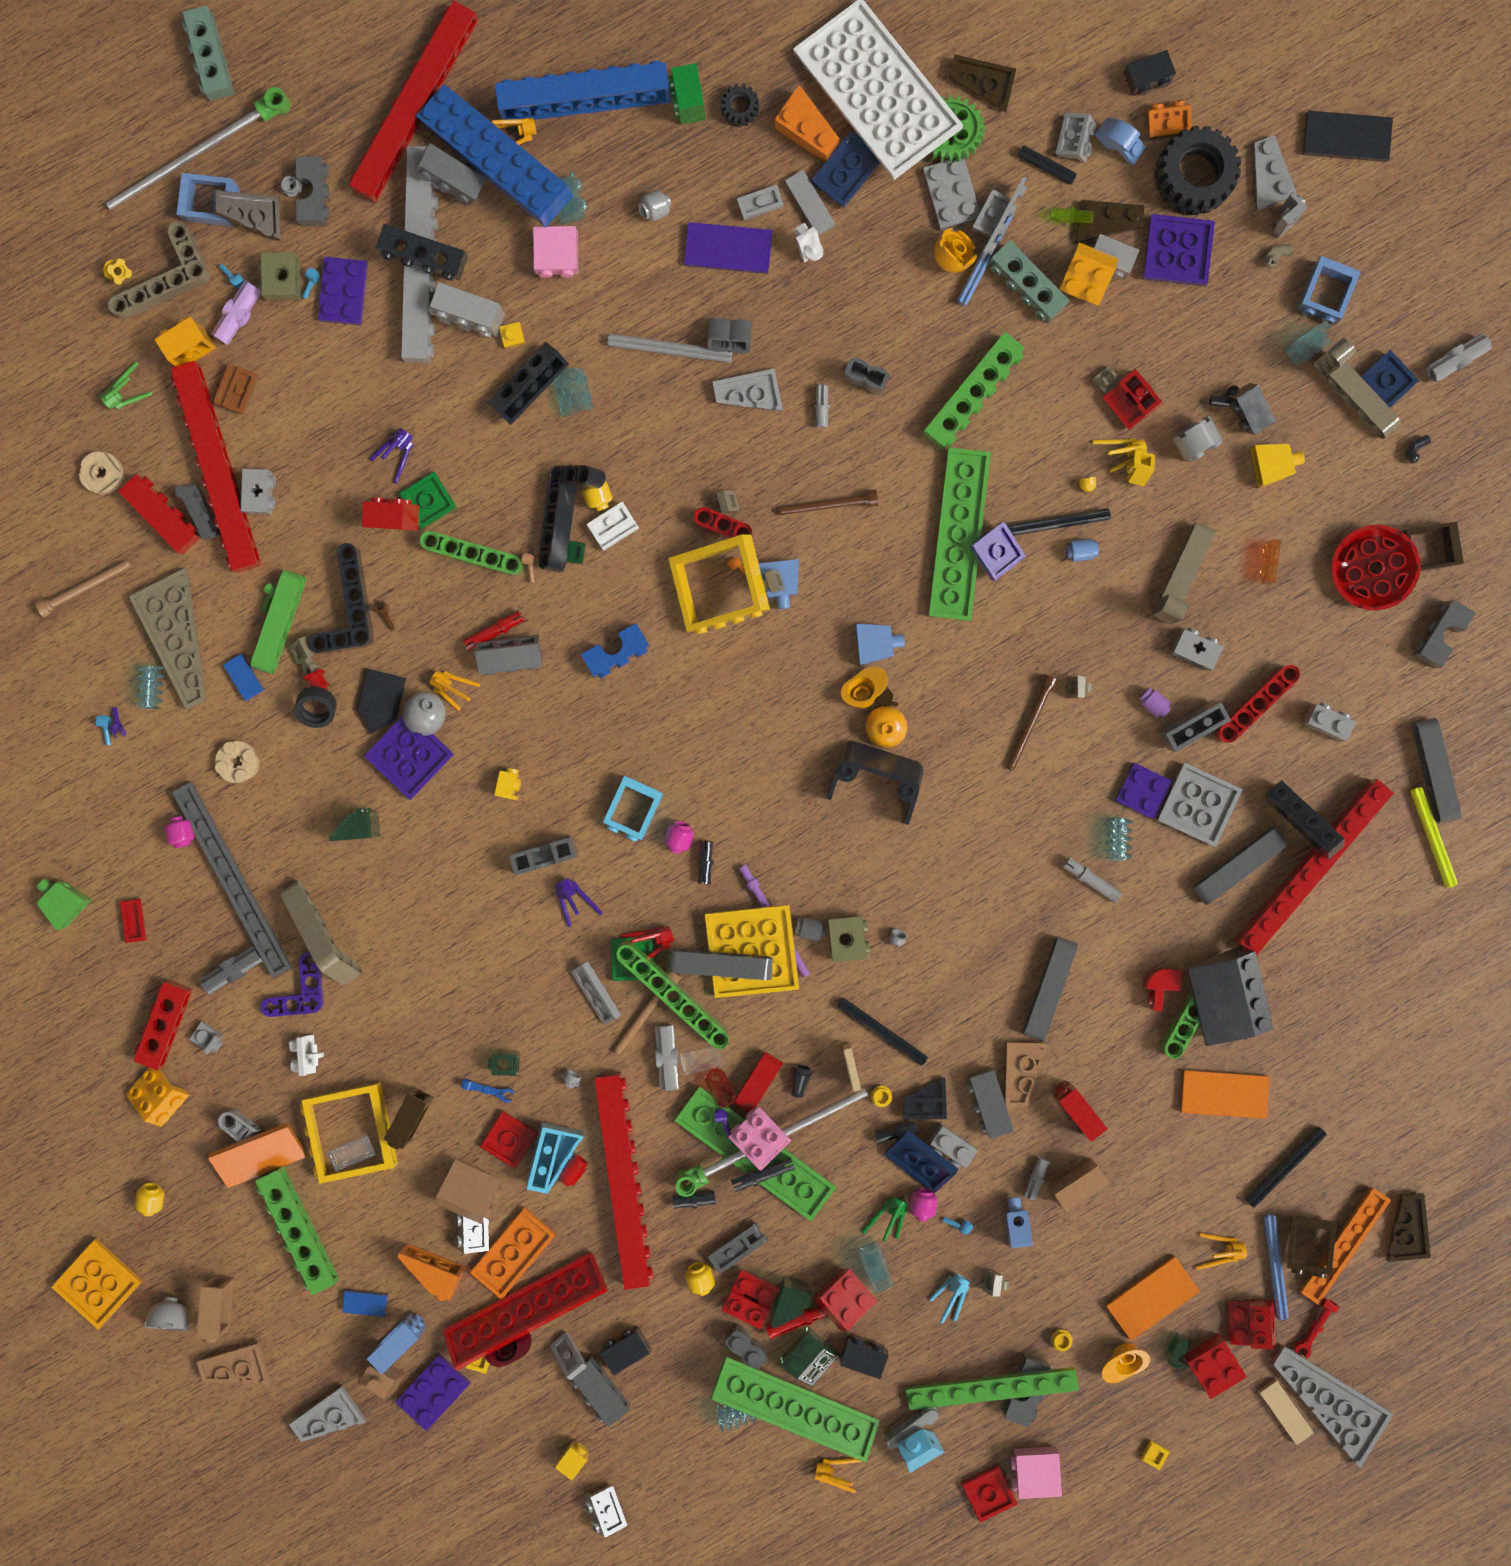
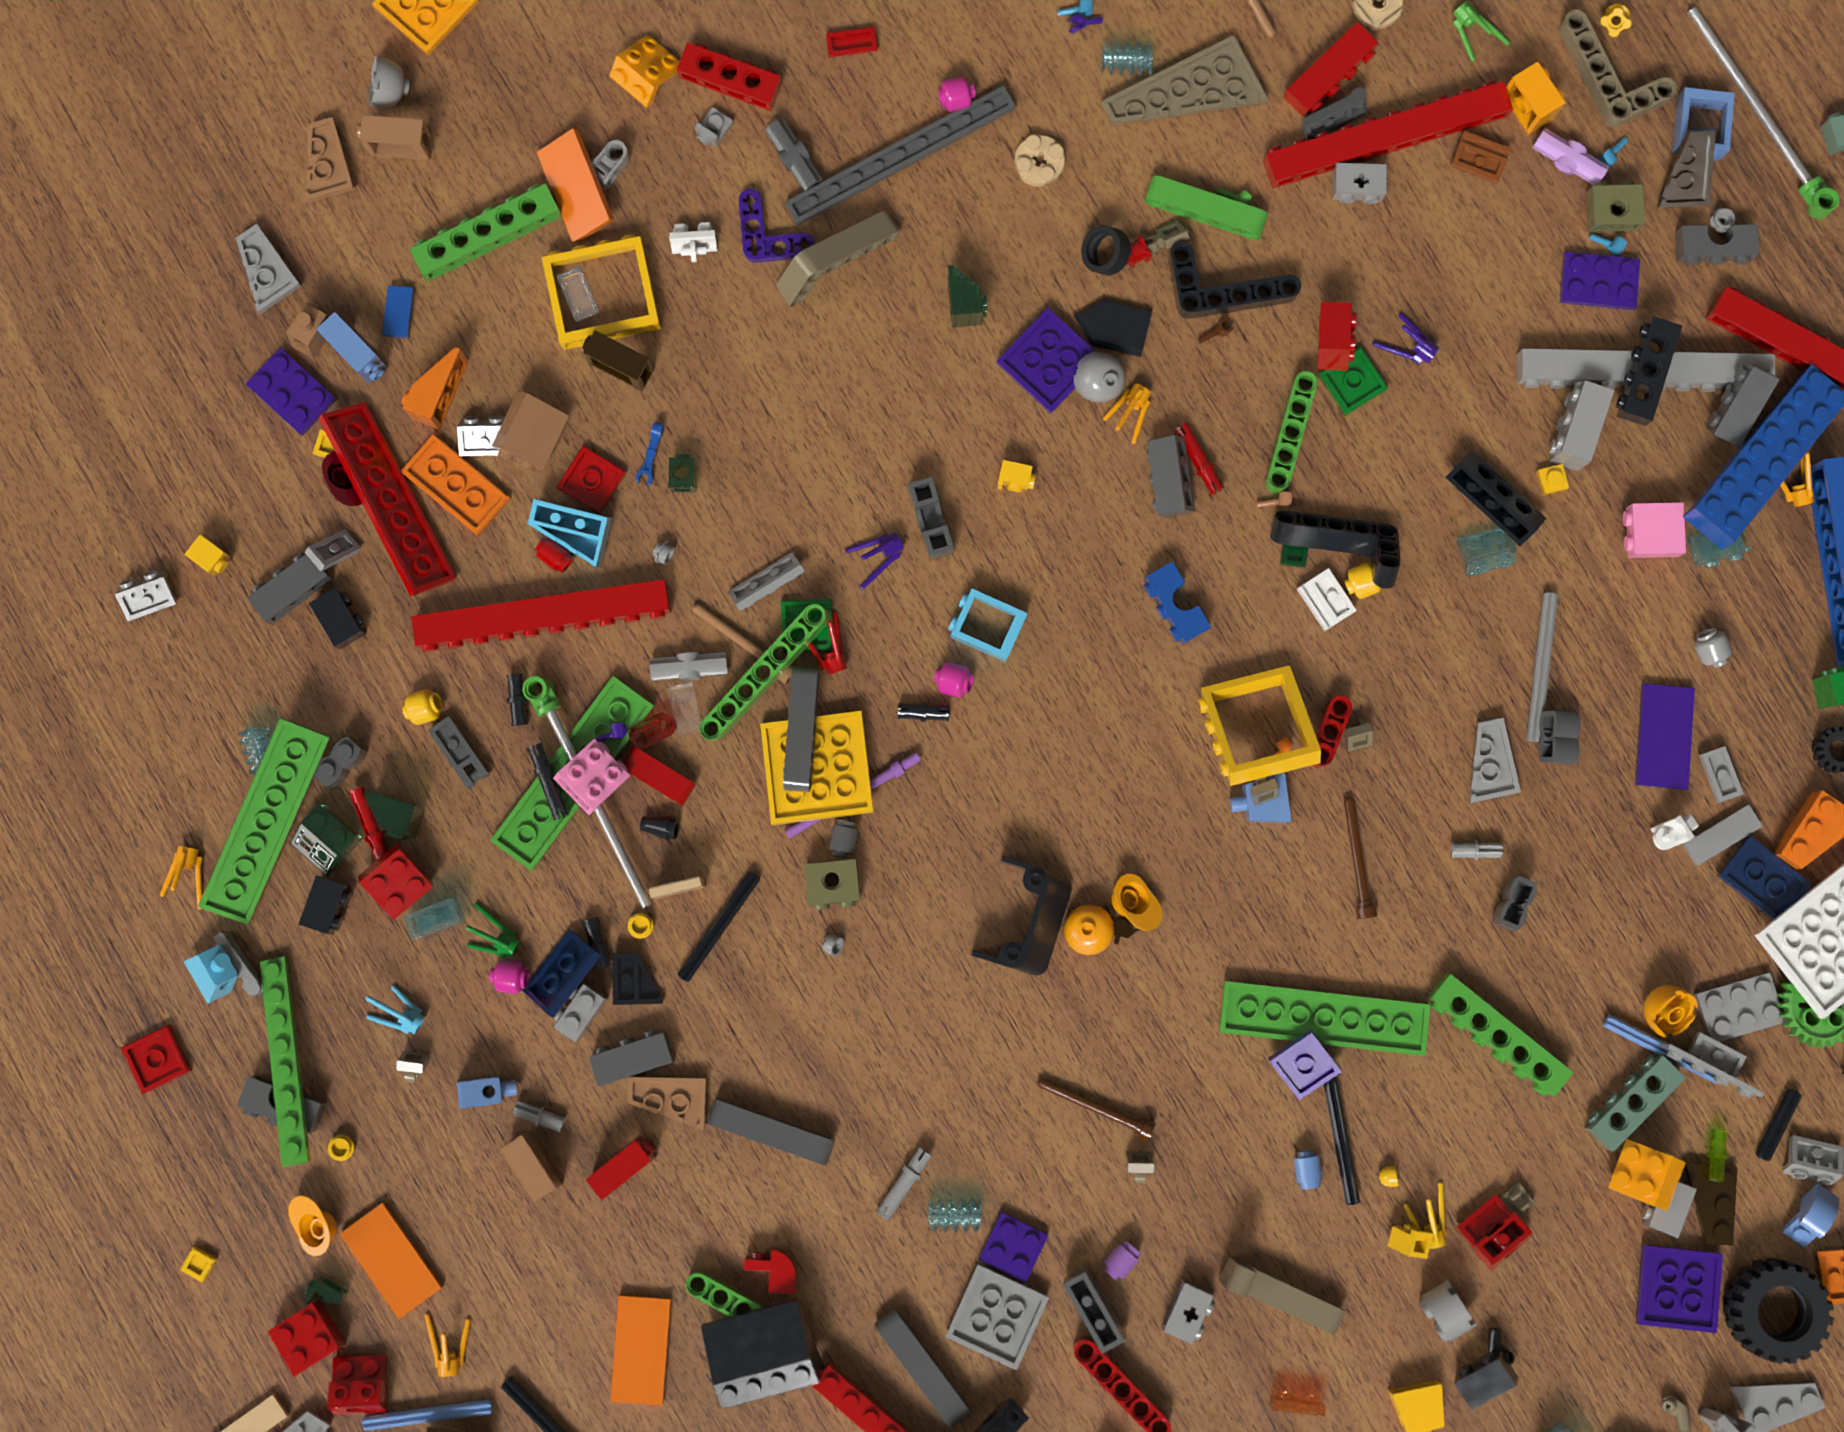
camera: 90 degrees right, 5 degrees down
yellow head [134,1182,165,1216] -> none
blue tile [223,654,265,701] -> none
red brick [722,1268,779,1330] -> none
medium blue torso [855,624,905,666] -> none
dark azure hand [942,1217,973,1234] -> none
bright pink brick [1011,1446,1062,1499] -> none

